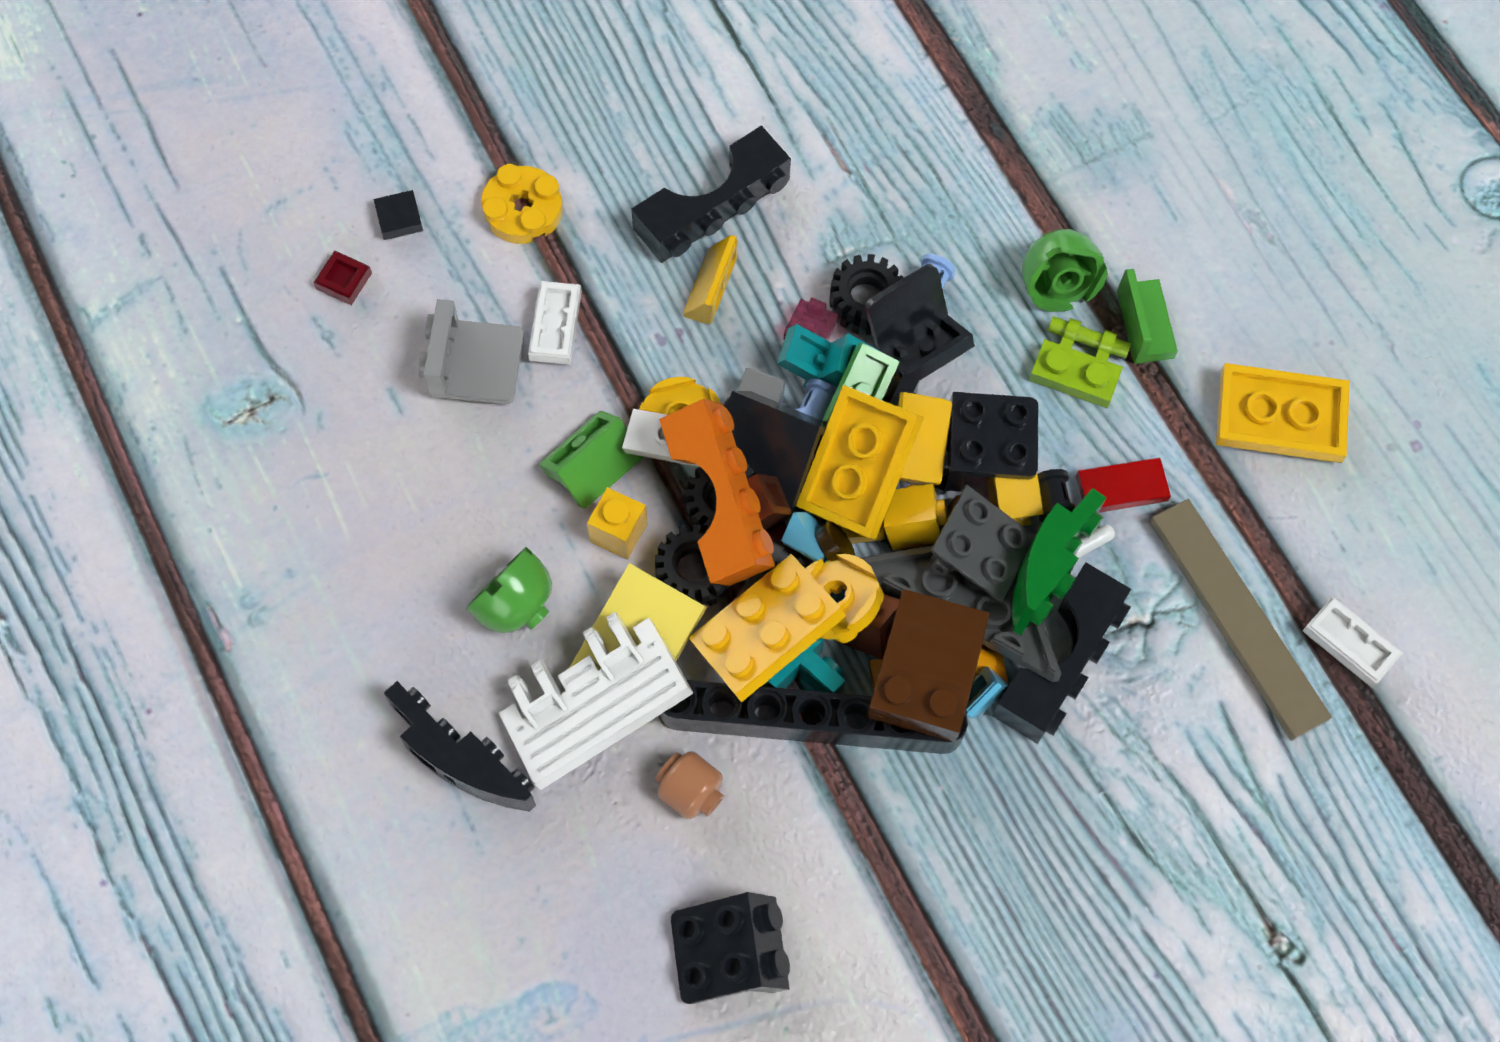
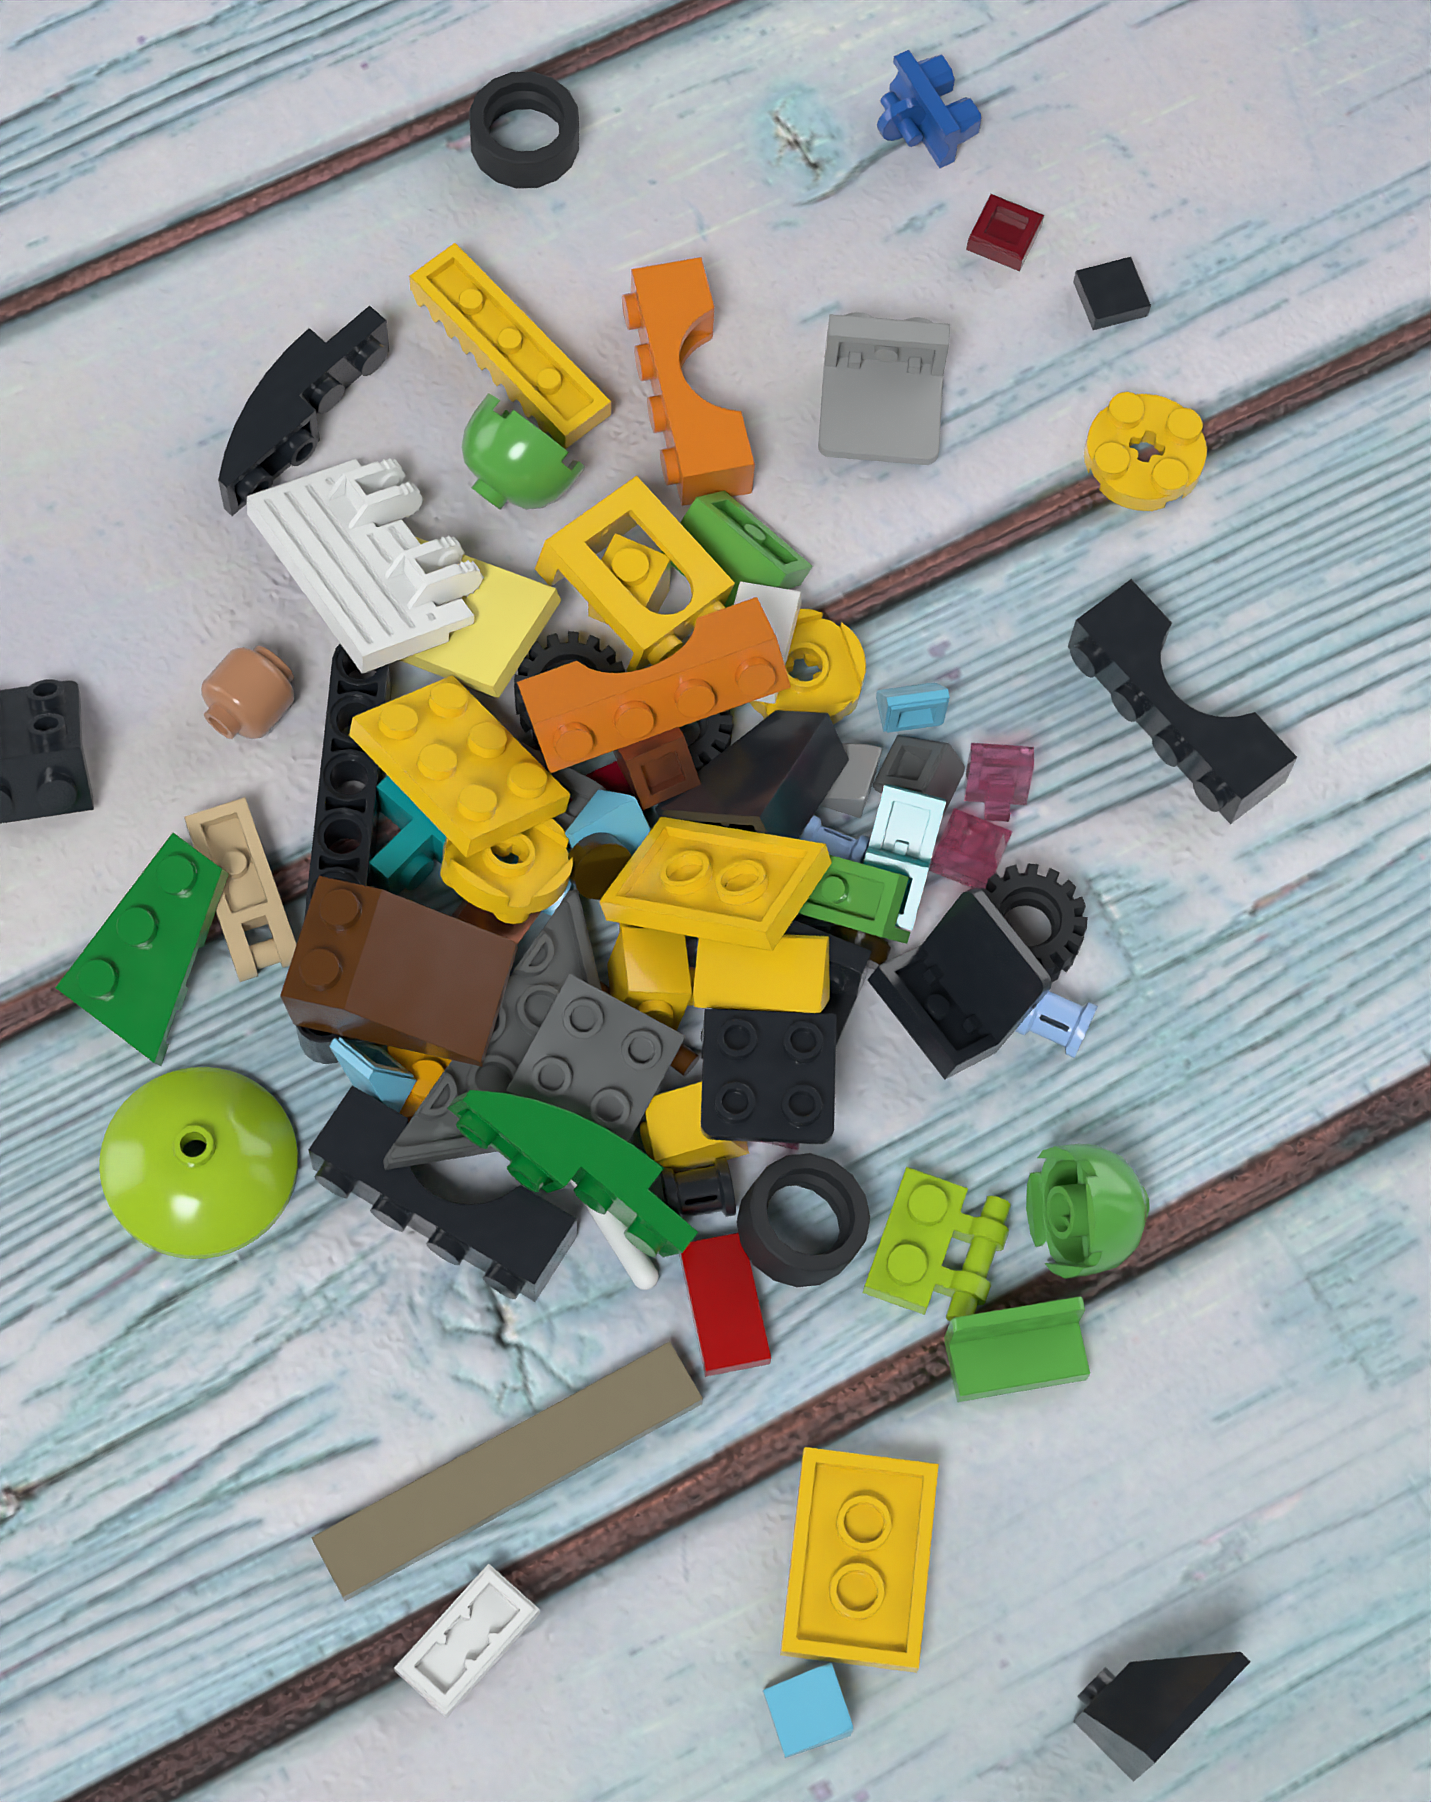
camera: 85 degrees right, 0 degrees up
white plate [528,281,582,365] -> none
yellow slope [683,235,738,325] -> none
none -> green wing [55,832,229,1066]
none -> lime dish [99,1067,298,1259]
none -> tan plate [184,797,296,982]
none -> yellow gear [409,243,611,449]
none -> black tyre [469,71,579,189]
none -> yellow panel [535,475,735,672]
none -> orange arch [622,257,755,506]
none -> black tyre [736,1153,871,1287]
none -> medium azure slope [763,1663,854,1758]
none -> dark grey slope [872,735,965,815]
none -> medium azure slope [876,683,950,733]
none -> blue hips [877,50,982,168]
none -> clear pink tile [964,743,1034,822]
none -> black slope [1073,1652,1251,1782]

